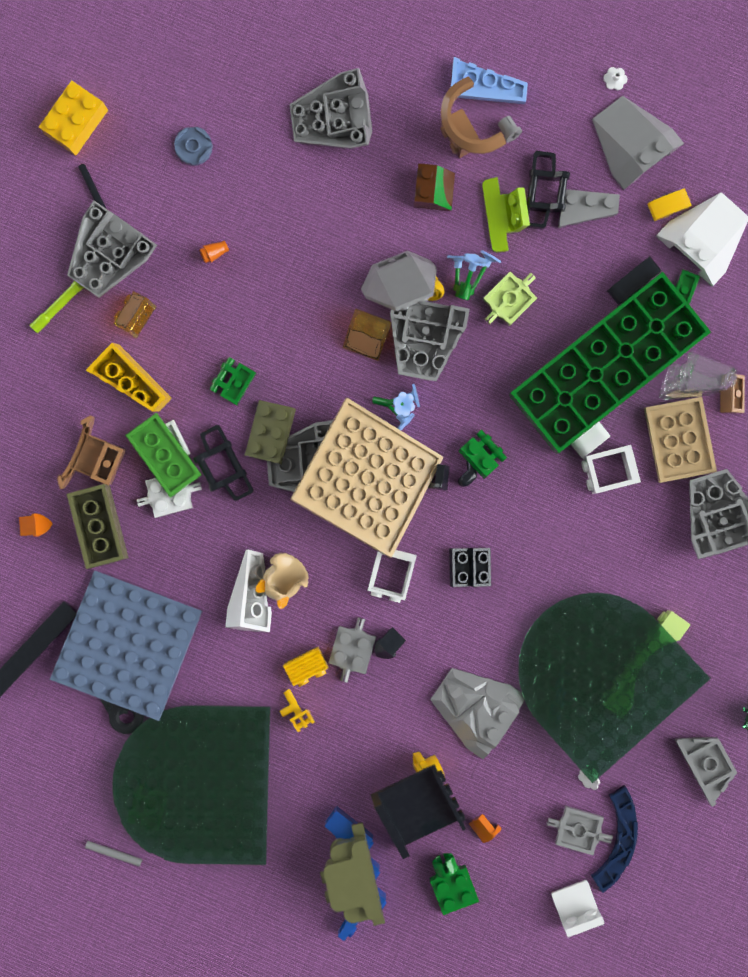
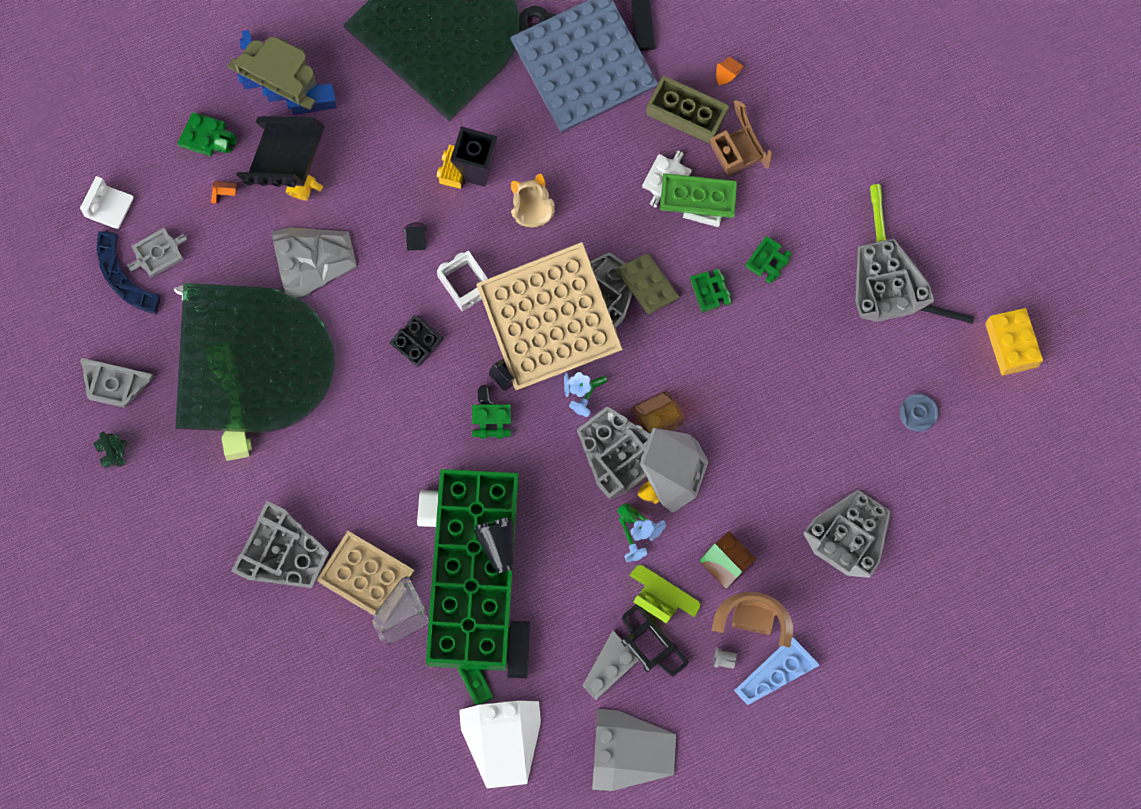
camera: 130 degrees right, 15 degrees down
yellow wedge [86,343,172,412] -> none
clear yellow slope [113,291,156,339] -> none
black bar [193,425,254,501] -> none
orange cone [199,241,229,263] -> none
white wedge [225,550,272,632] -> none
yellow arm [280,689,315,732] -> none
light grey plate [329,617,376,683] -> none
yellowish green plate [483,271,537,326] -> none
white window [581,445,641,494] -> none
white plant [603,67,628,90] -> none
yellow slope [647,188,692,221] -> none
medium nougat slope [720,374,745,413] -> none
none -> black slope [450,126,497,187]
none -> black cone [474,517,513,574]
none -> green plate [745,236,792,284]

